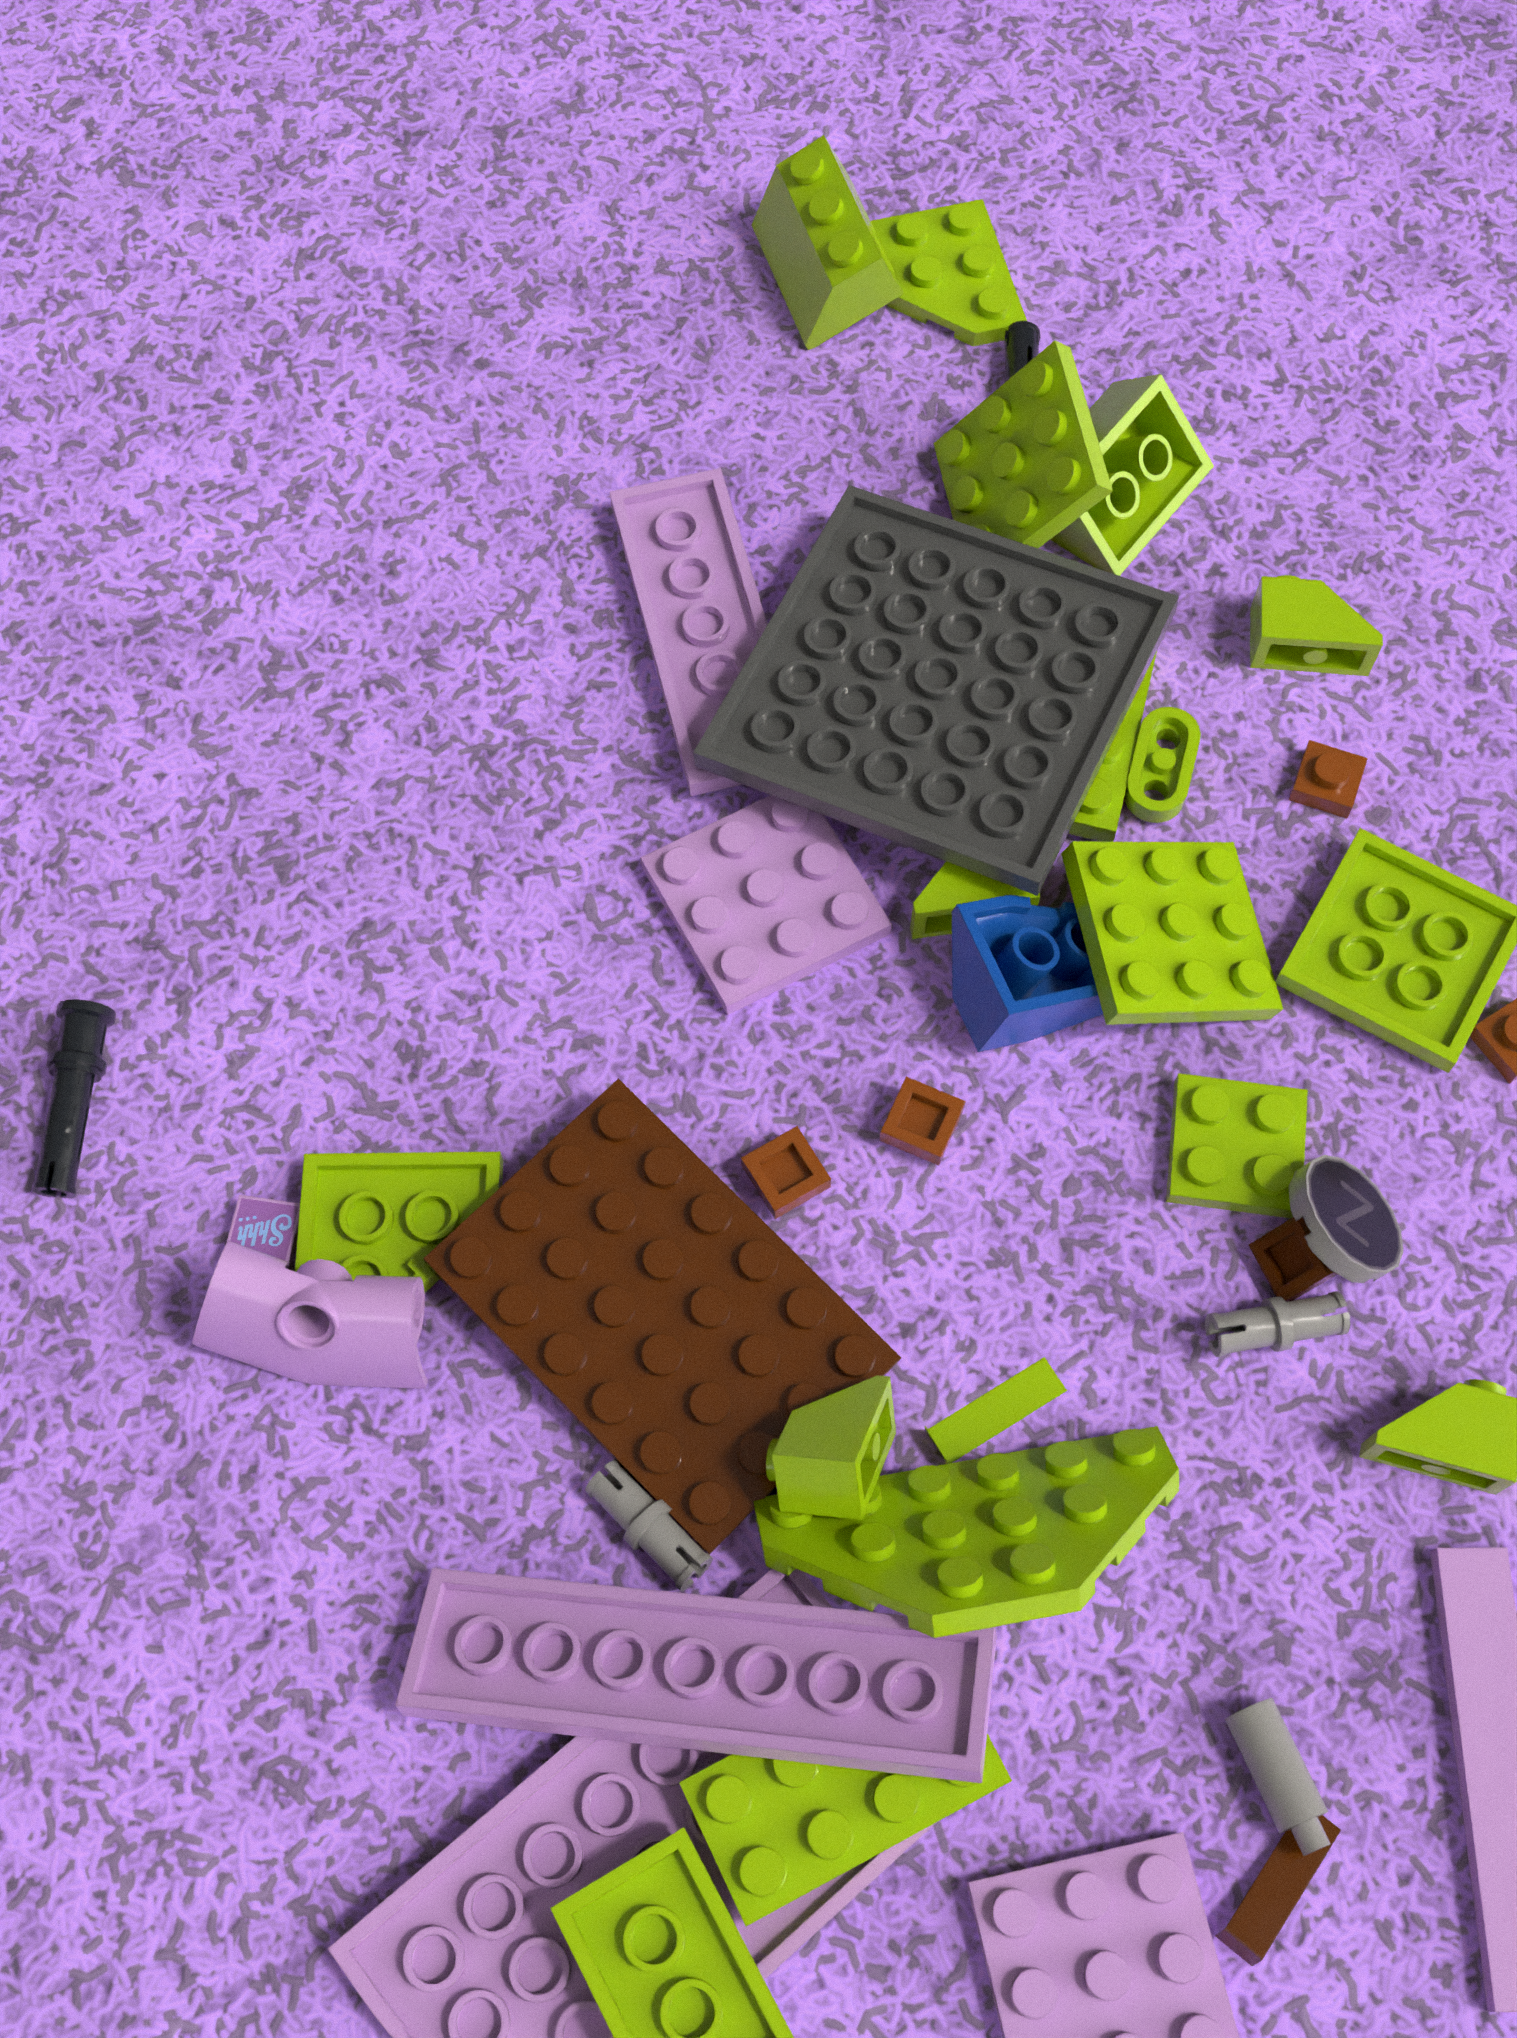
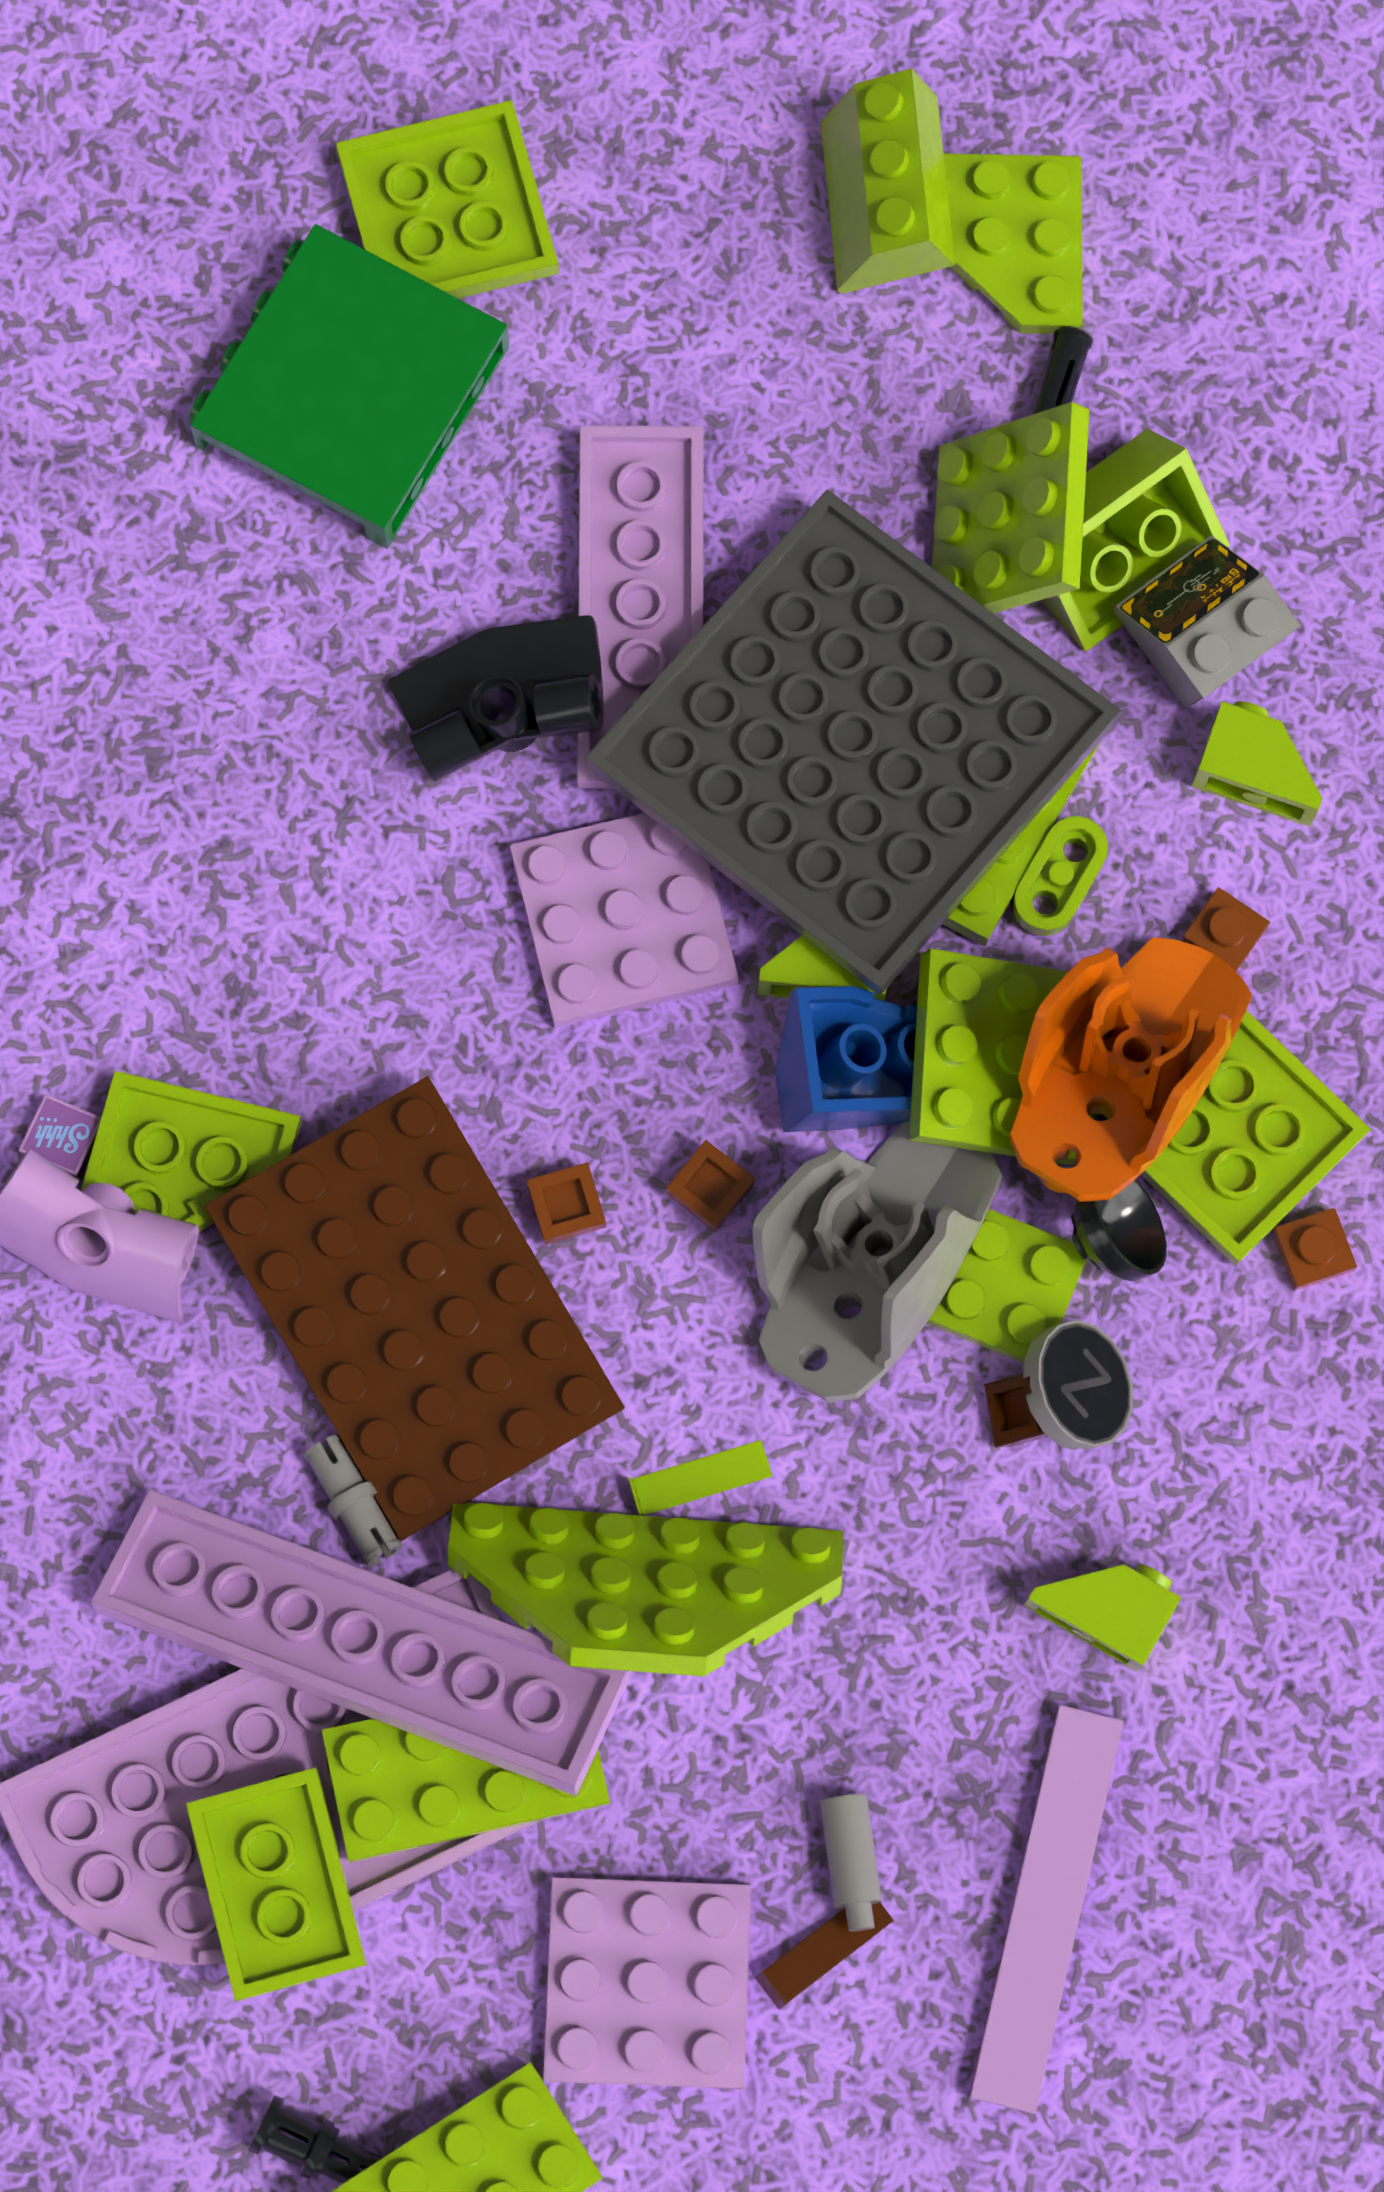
camera: 10 degrees right, 10 degrees up
lime slope [766,1375,896,1520] -> none
light grey pin [1205,1291,1350,1357] -> none
none -> green panel [189,224,509,549]
none -> lime plate [336,100,559,299]
none -> black panel [388,615,604,782]
none -> light grey piece [752,1121,1003,1403]
none -> orange piece [1009,937,1253,1202]
none -> black piece [1071,1179,1167,1281]
none -> light grey slope [1112,535,1301,708]

